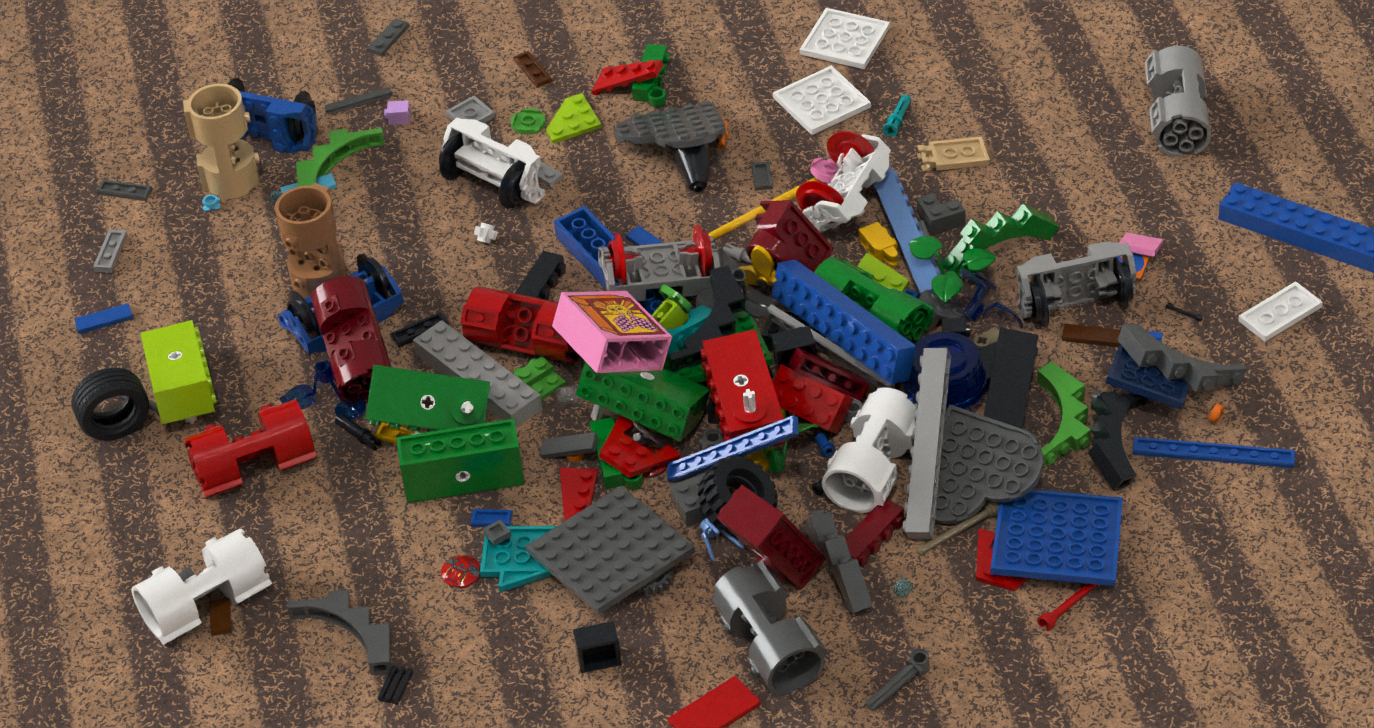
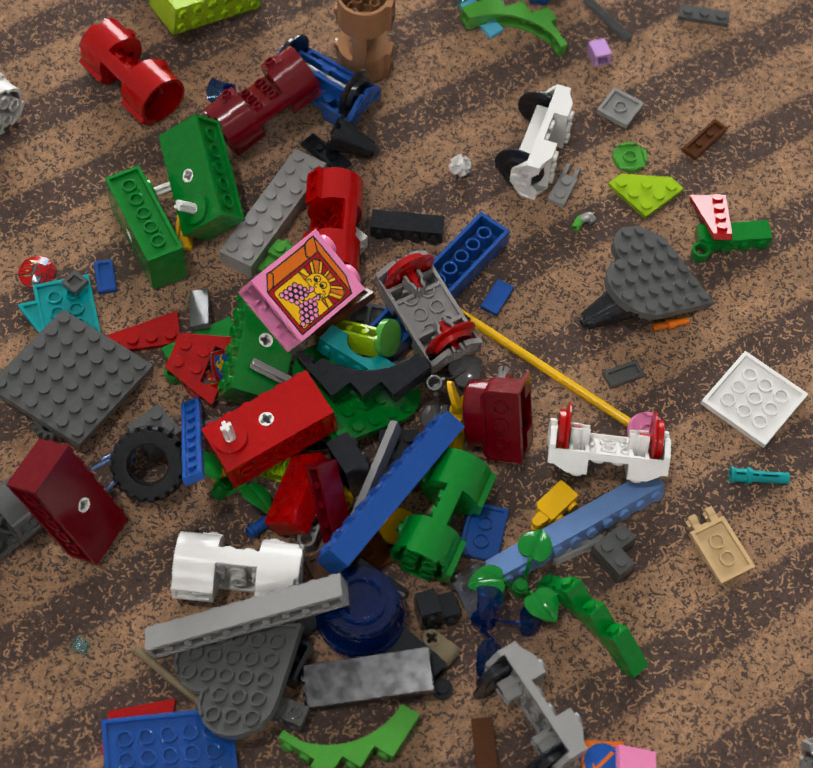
camera: 65 degrees right, 15 degrees up
dark grey arch [799,509,873,613] -> none
dark red brick [845,499,905,566] -> none
lime wing [857,253,909,292] -> none
none -> light grey axle [249,358,292,383]
none -> black cone [326,115,377,158]
none -> arm [571,212,596,232]

